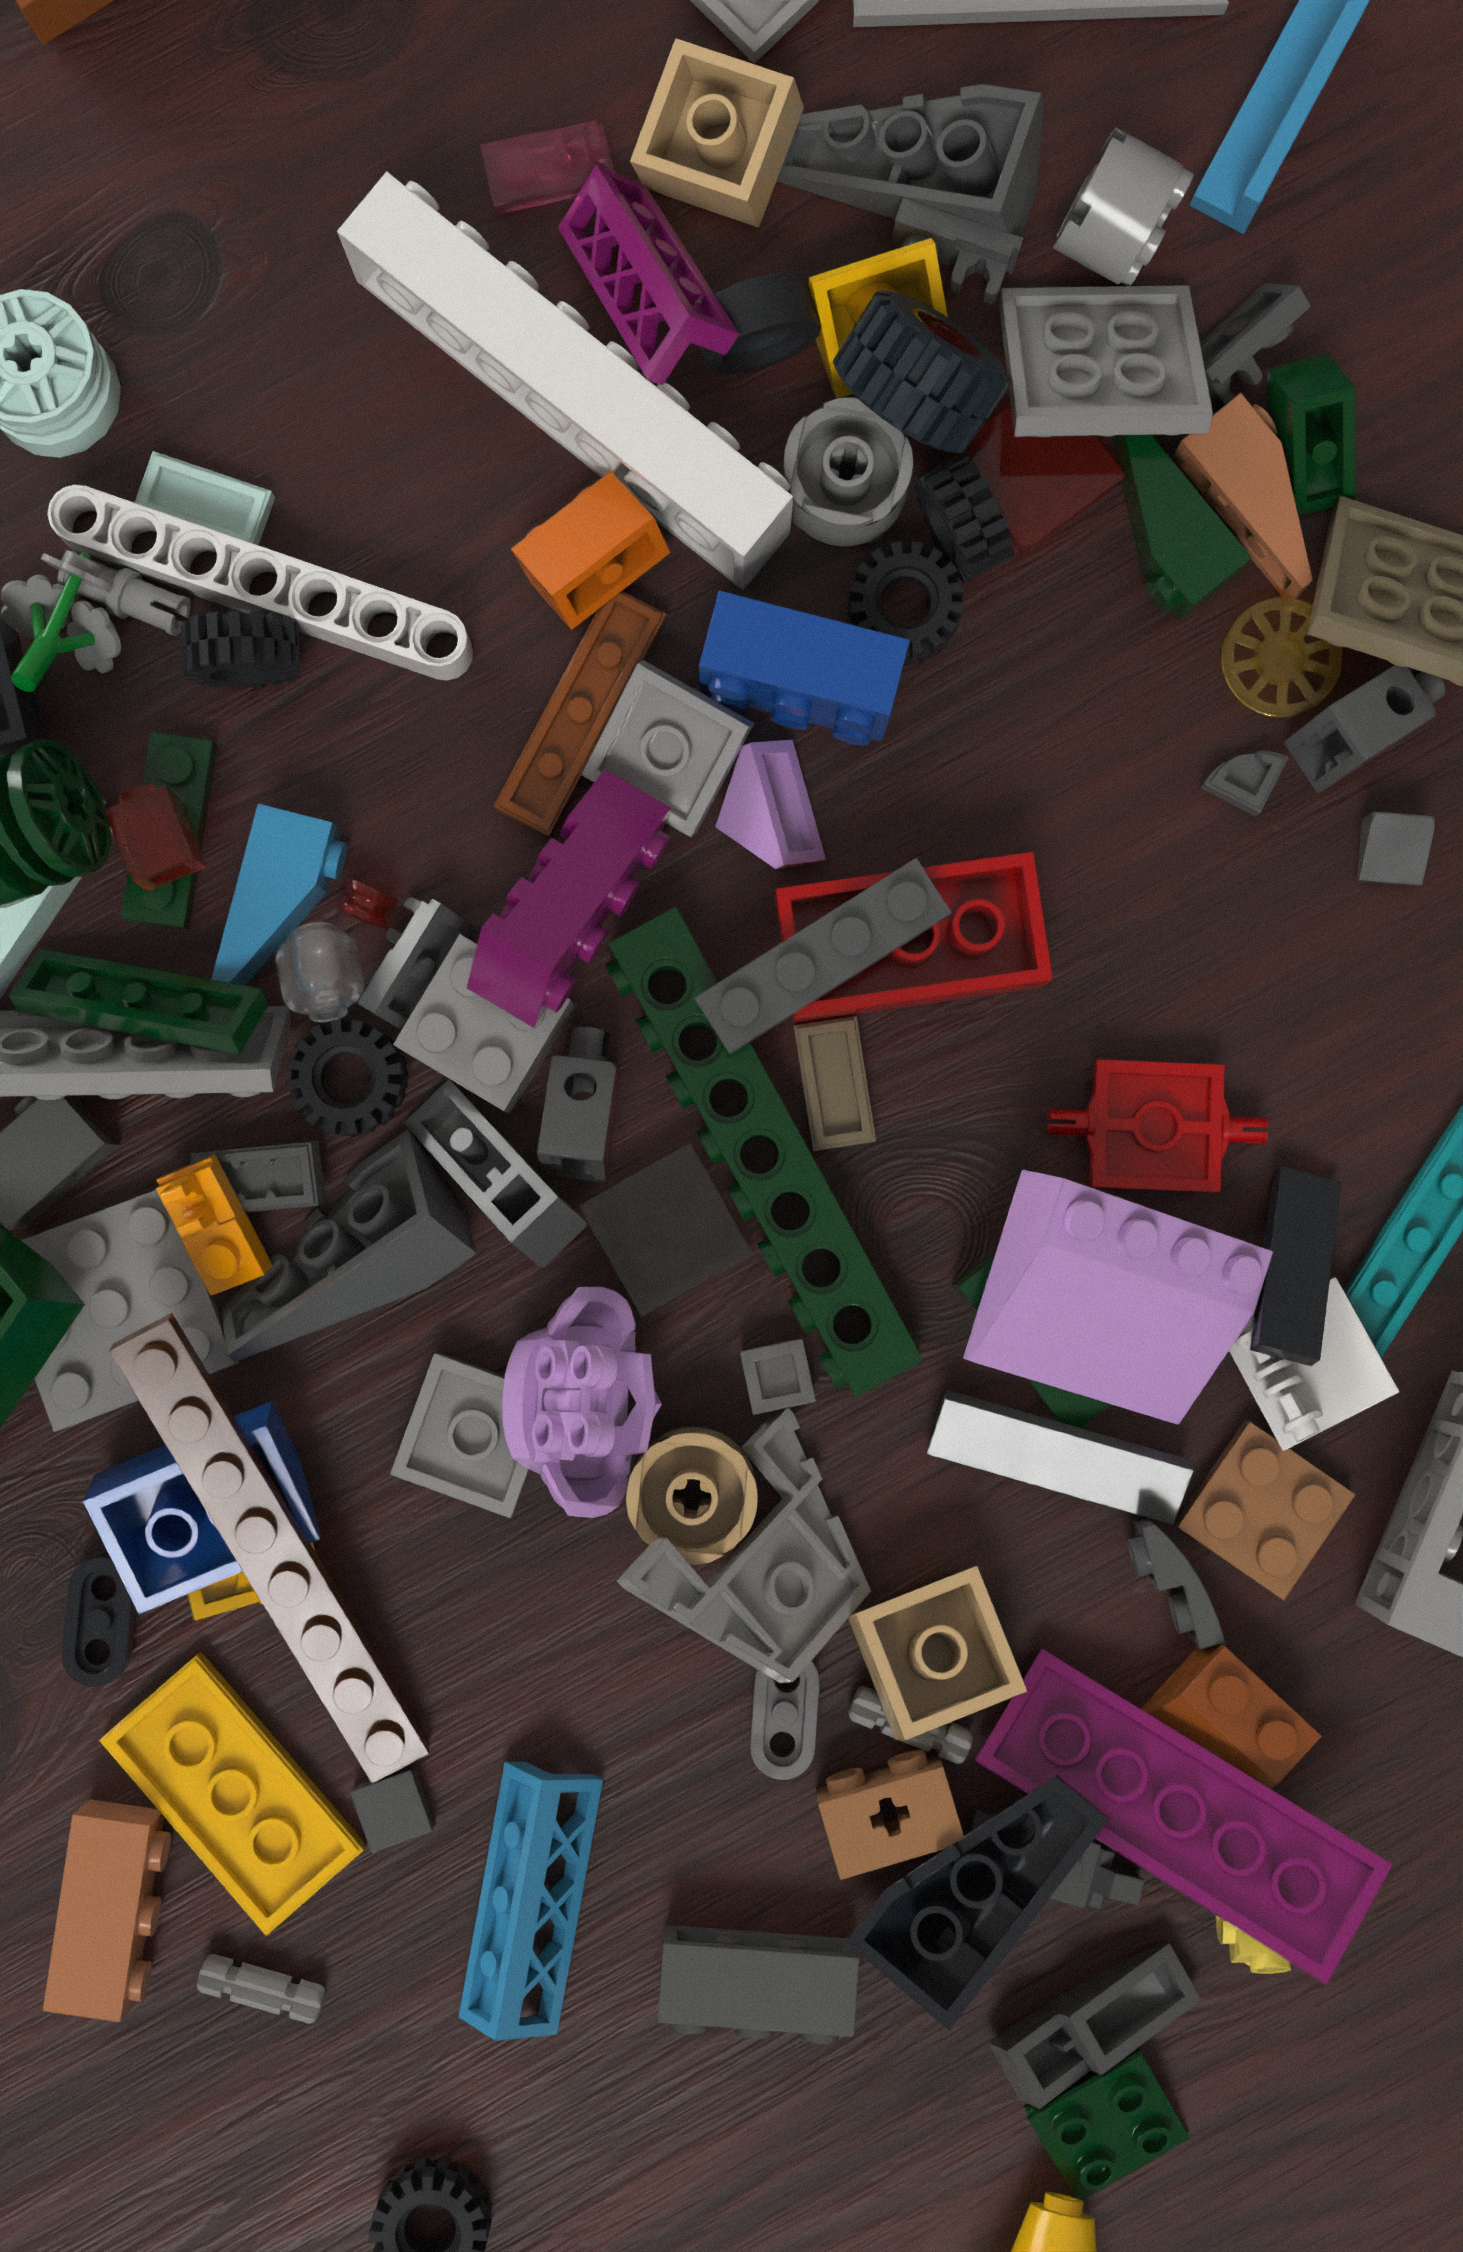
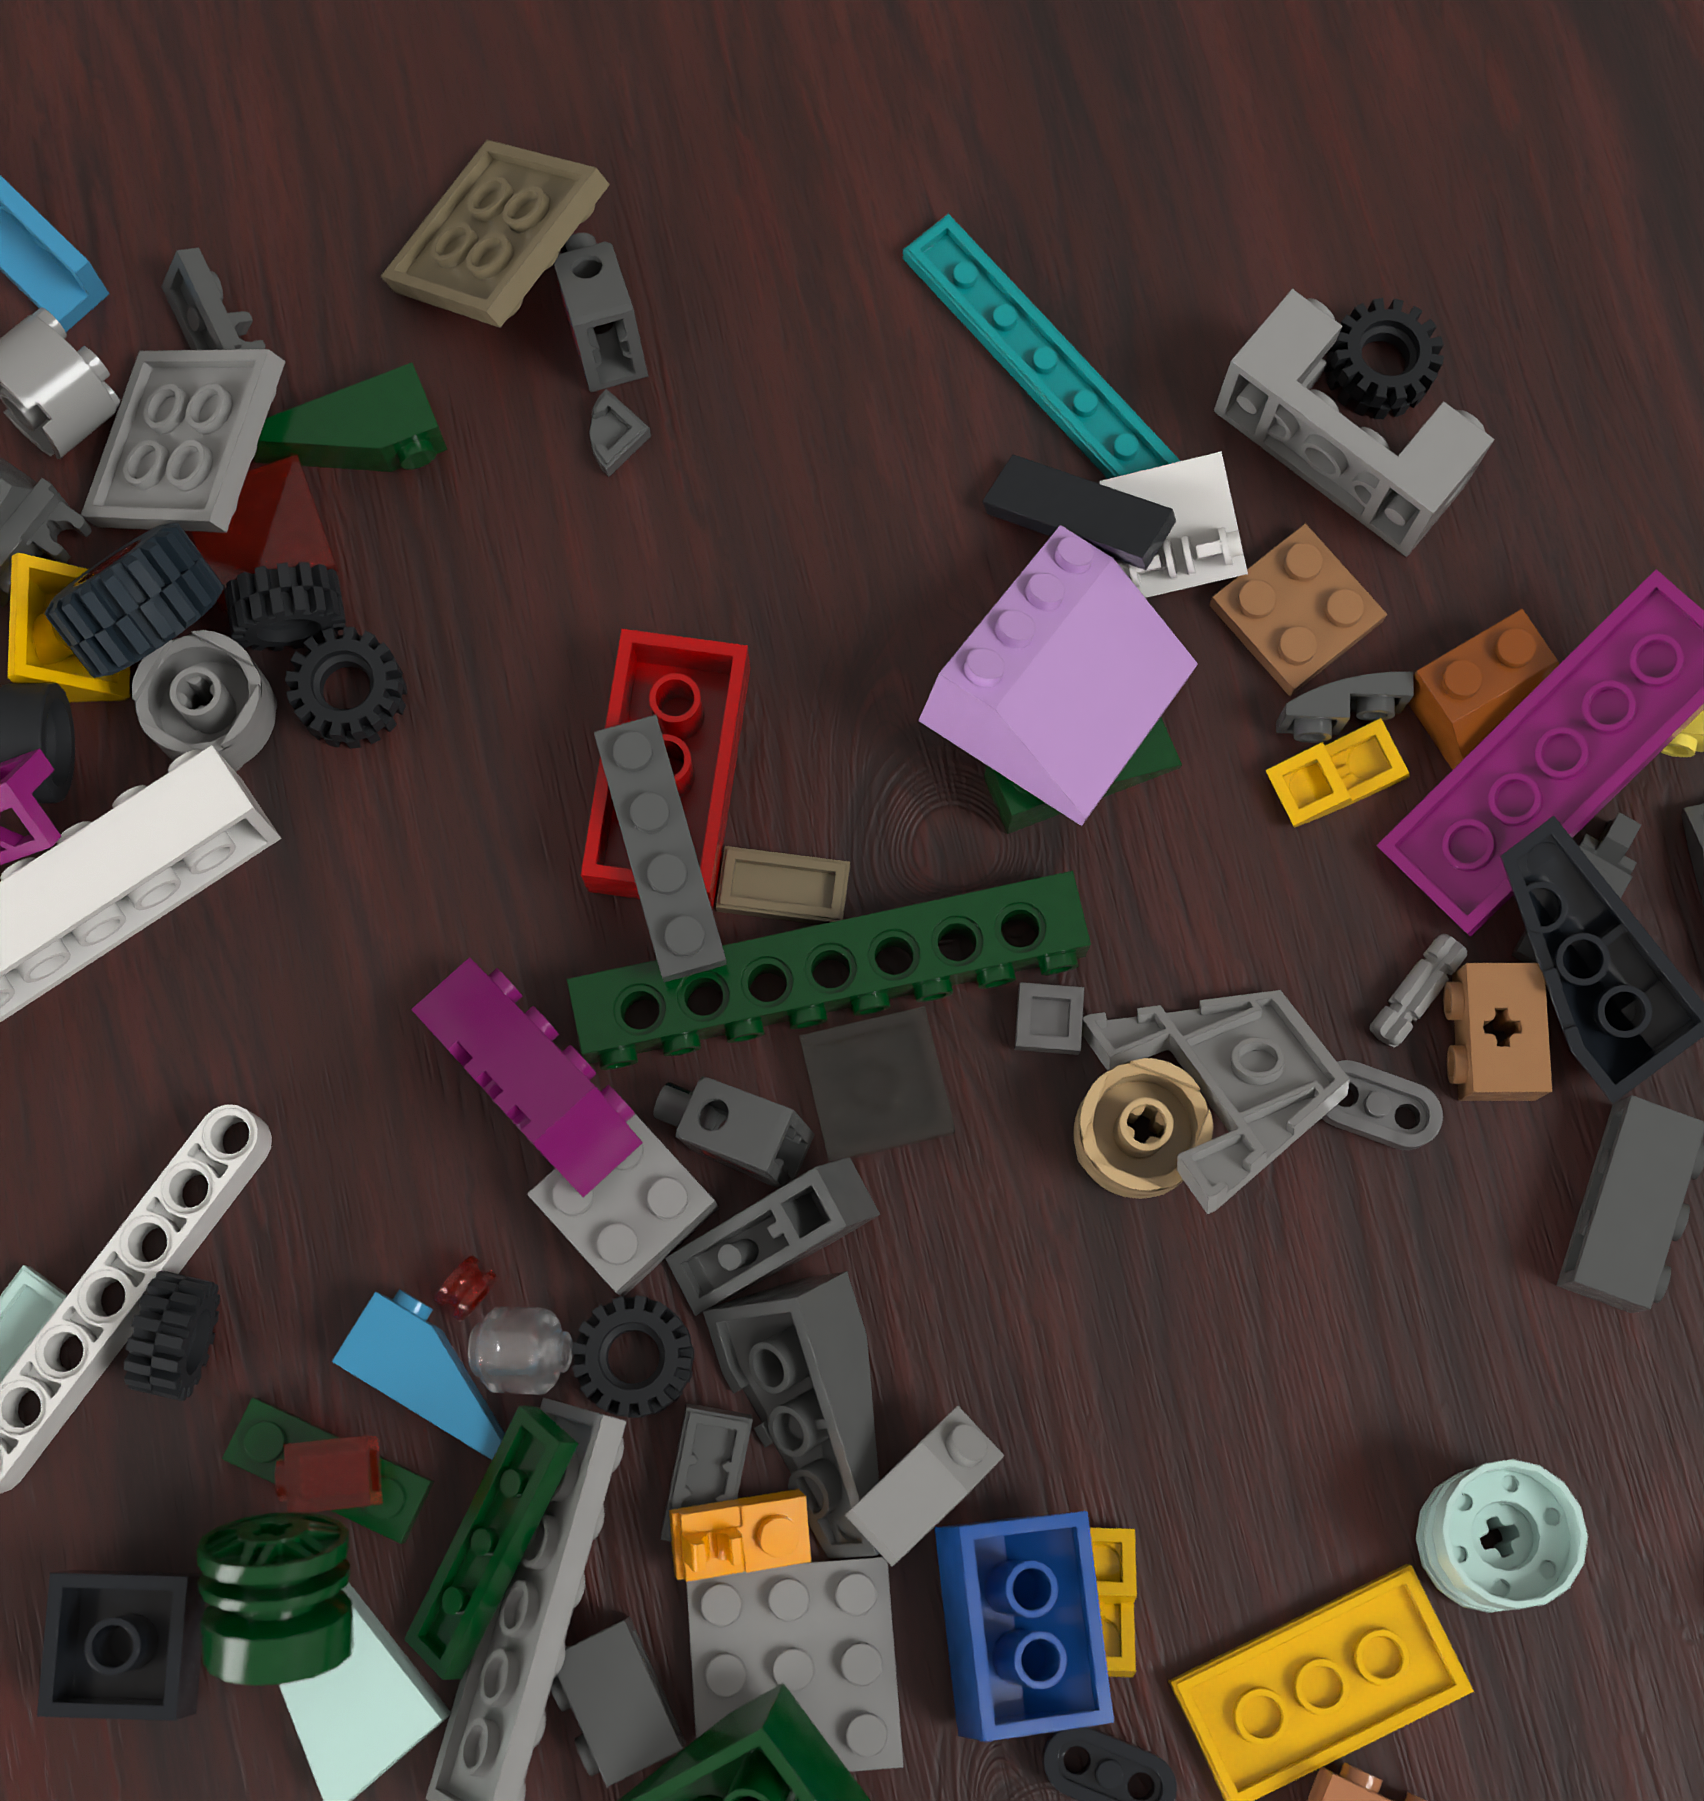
camera: 75 degrees left, 10 degrees down
light grey plant [1,550,121,692] -> none
light grey pin [57,551,191,636] -> none
plate [109,1313,429,1783] -> none
light grey axle [197,1954,325,2024] -> none
dark grey tile [350,1765,435,1854] -> none
dark grey plate [357,897,475,1030] -> none
light grey plate [390,1352,529,1518] -> none
dark azure fence [458,1761,603,2041] -> none
dark orange tile [493,591,667,839] -> none
lavender piece [502,1287,662,1518] -> none
orange brick [511,471,671,630] -> none
light grey plate [582,660,754,837] -> none
blue brick [699,591,910,746] -> none
lavender slope [715,740,826,869] -> none
tan brick [848,1566,1027,1741] -> none
tile [927,1389,1193,1525] -> none
red plate [1047,1059,1268,1193] -> none
nougat slope [1171,393,1313,605] -> none
clear yellow wheel [1221,596,1342,717] -> none
dark green slope [1267,354,1355,516] -> none
dark grey slope [1357,812,1435,886] -> none
none -> light grey slope [845,1406,1005,1566]
none -> yellow slope [1265,718,1410,828]
none -> light aqua wheel [1416,1459,1588,1613]

